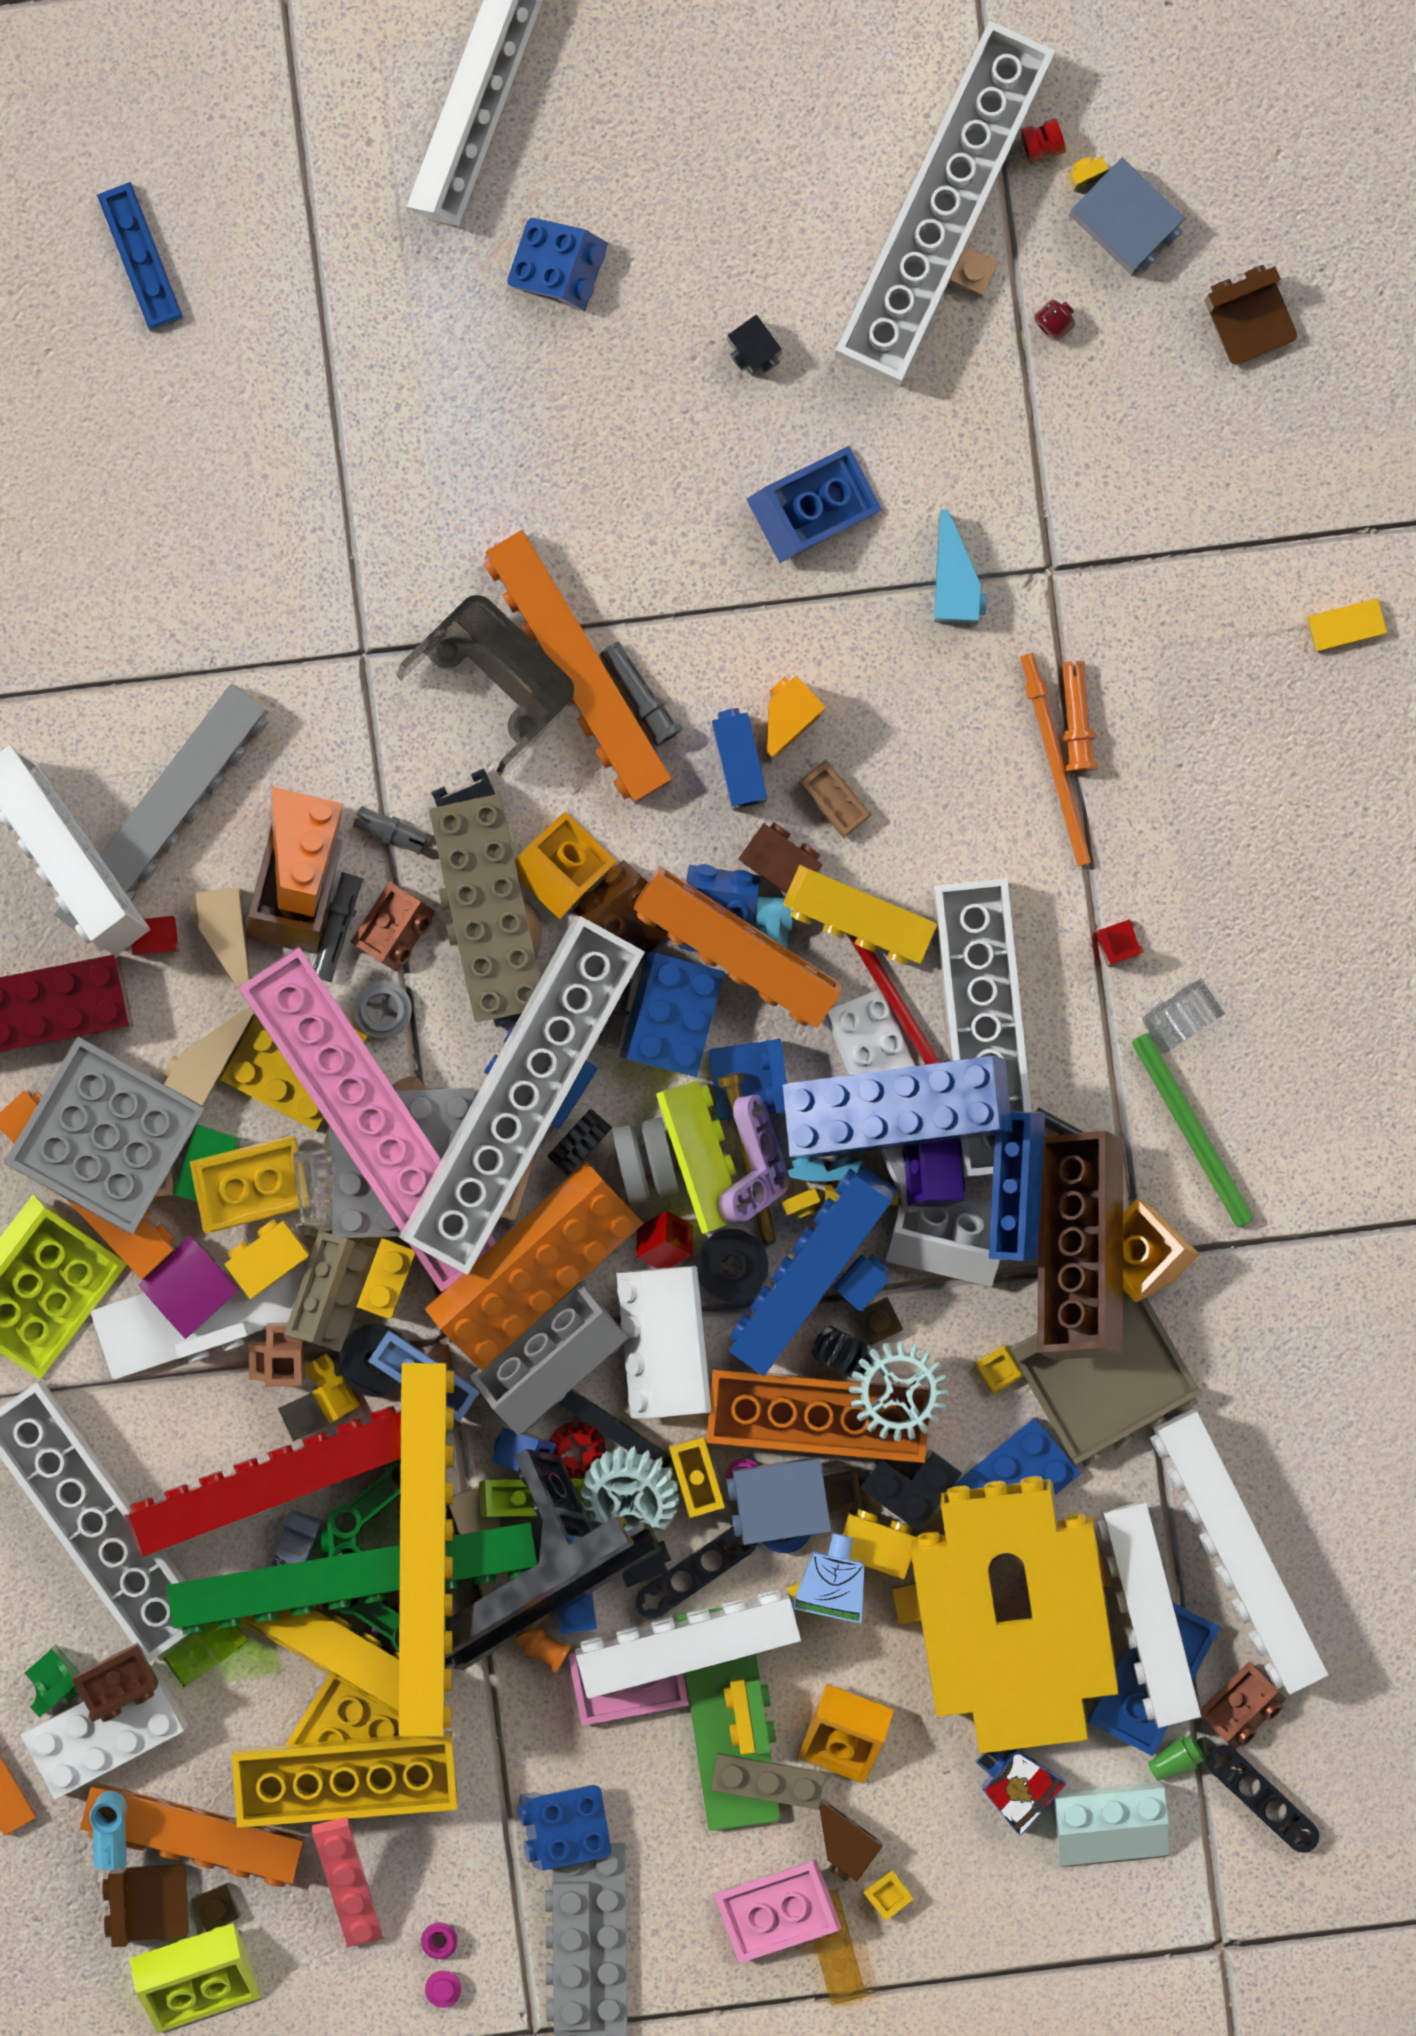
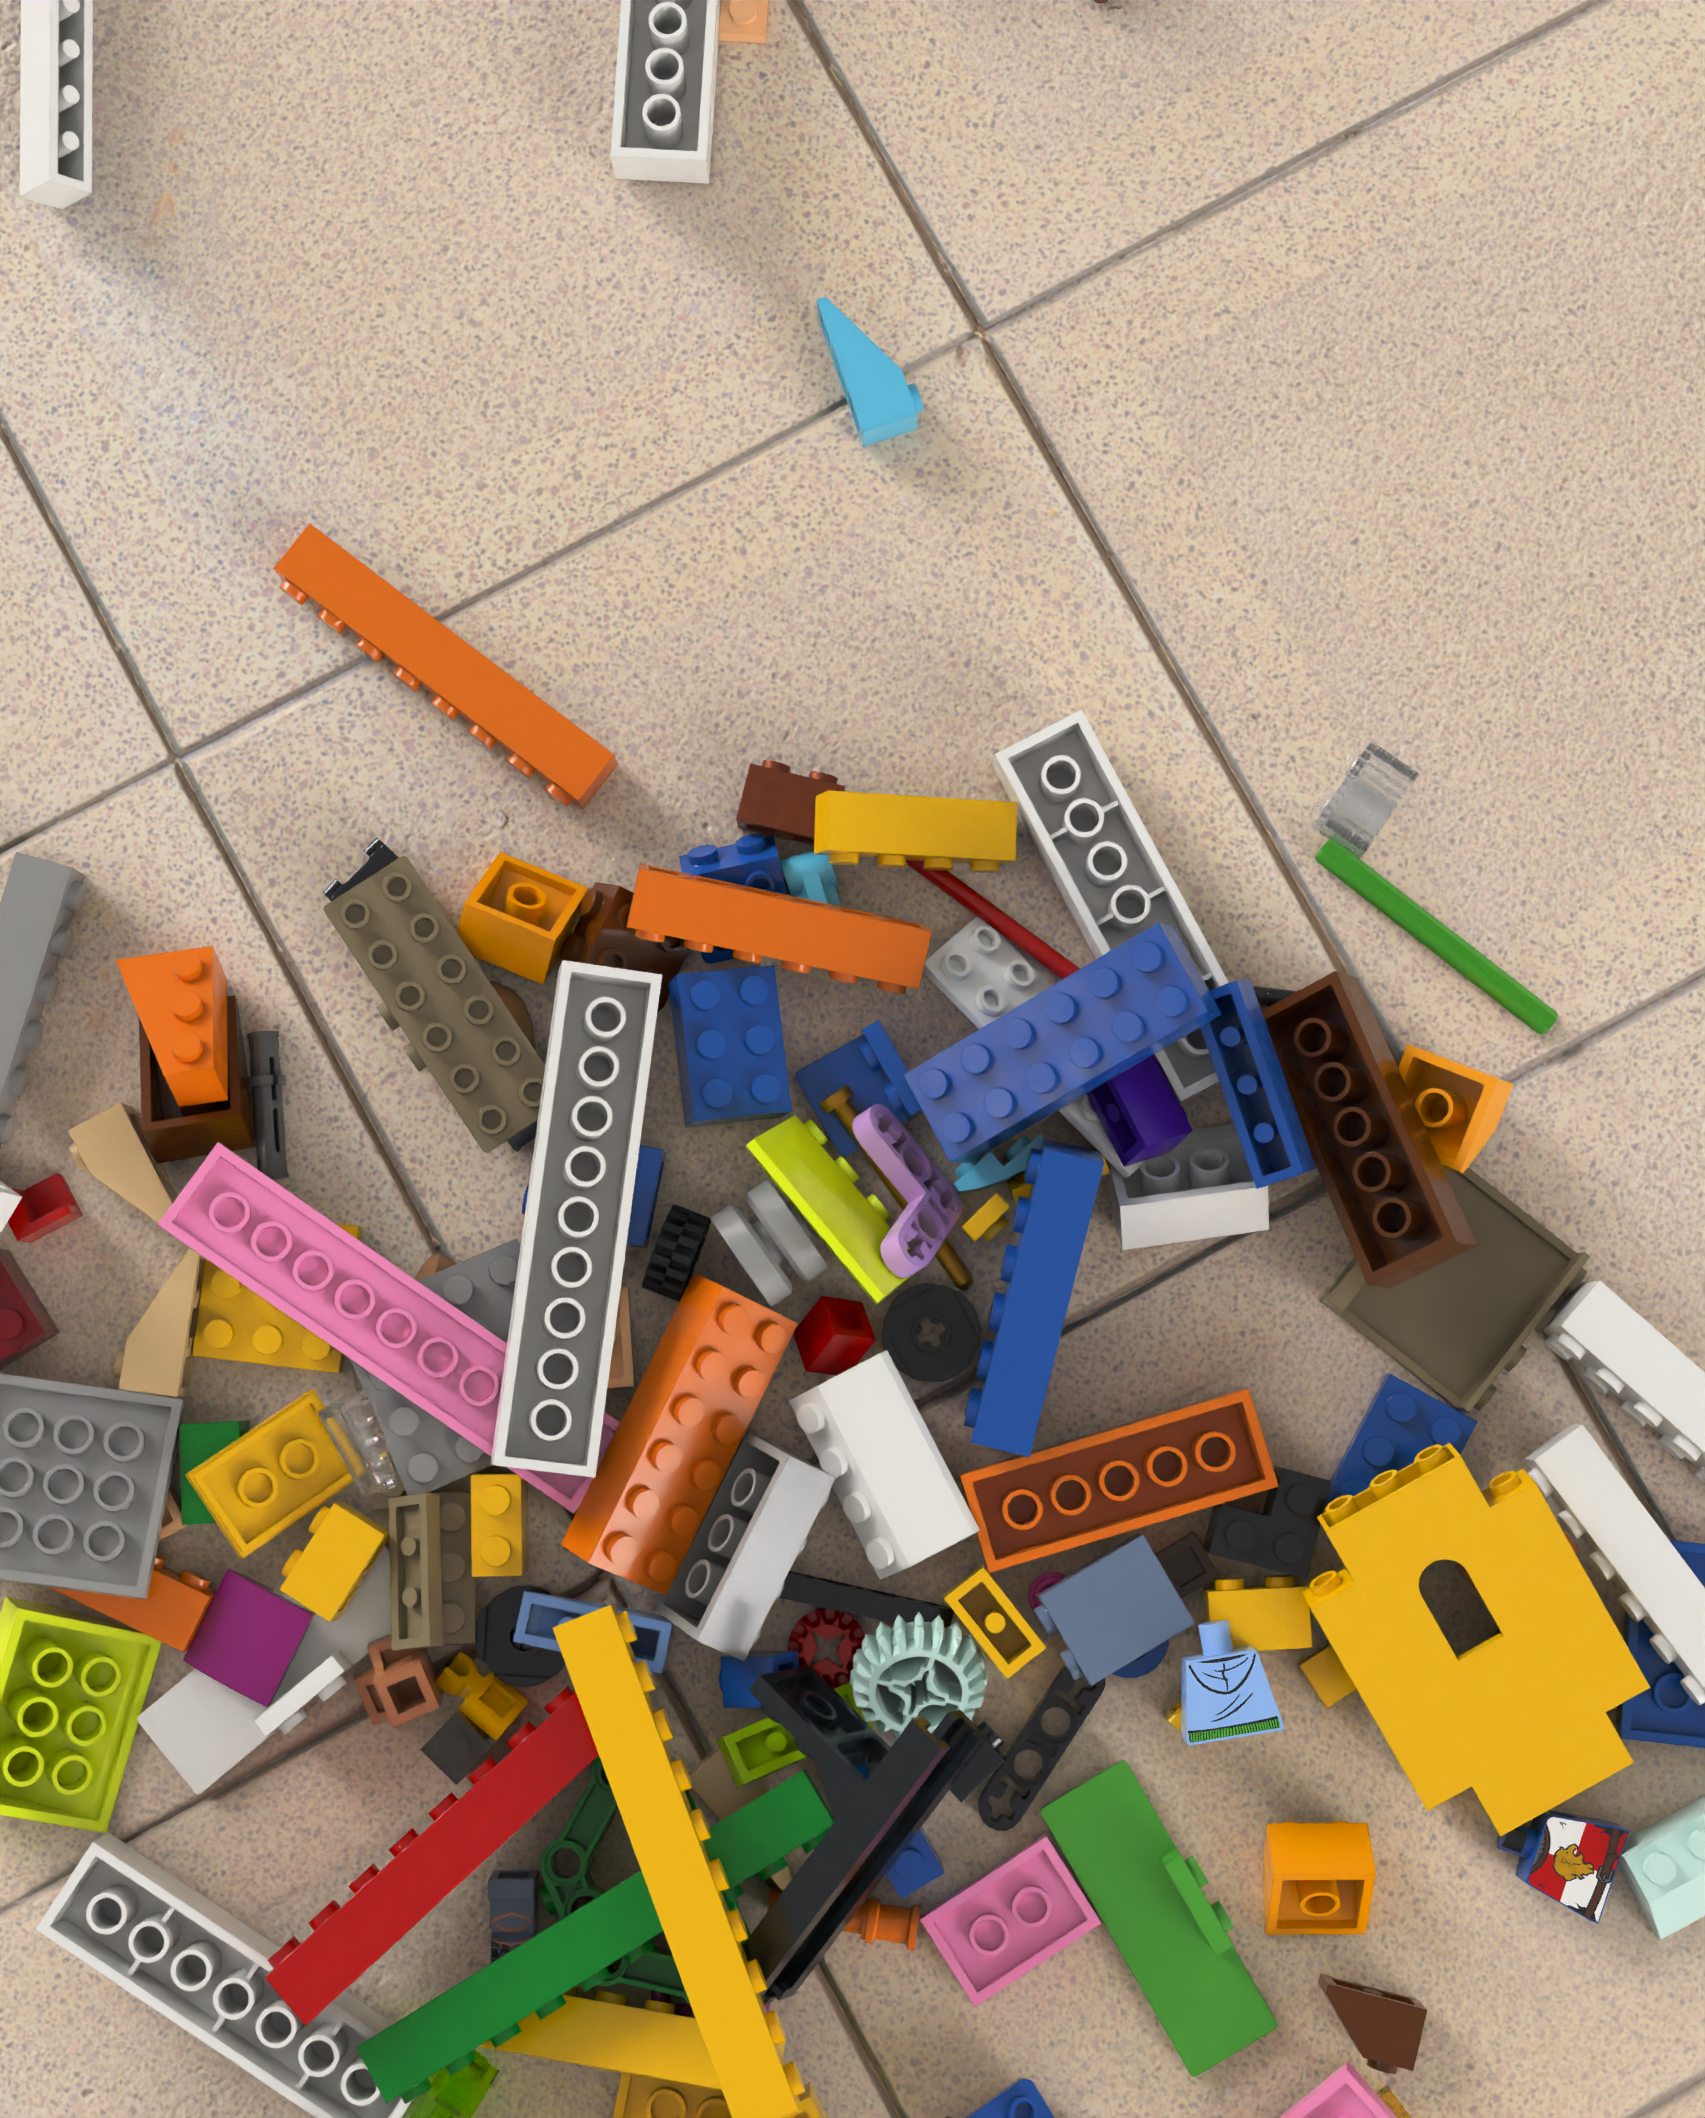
camera: 20 degrees left, 5 degrees down
copper bracket [350,881,436,971] -> none
dark grey pin [353,806,429,855] -> none
light grey gear [353,980,412,1038] -> none
clear smoke windscreen [396,595,574,777] -> none
blue bracket [507,218,608,311] -> none
white brick [575,1589,801,1699] -> none
clear smoke axle [598,979,633,1049] -> none
dark grey pin [600,641,683,747] -> none
dark tan plate [711,1752,825,1810] -> none
blue brick [712,708,768,810] -> none
yellow plate [724,1676,755,1755] -> none
black brick [727,314,782,376] -> none
blue slope [746,446,882,563] -> none
light orange slope [766,675,826,762] -> none
medium nougat plate [798,759,872,839] -> none
black gear [811,1326,873,1380] -> none
blue brick [833,1254,890,1311] -> none
light aqua gear [849,1341,949,1441] -> none
dark brown plate [855,1297,904,1345] -> none
yellow plate [863,1868,914,1922] -> none
yellow tile [974,1344,1024,1394] -> none
orange bar [1020,653,1091,866] -> none
dark red piece [1034,300,1075,341] -> none
orange pin [1061,661,1099,772] -> none
red panel [1095,919,1144,966] -> none
yellow tile [1306,598,1387,652] -> none

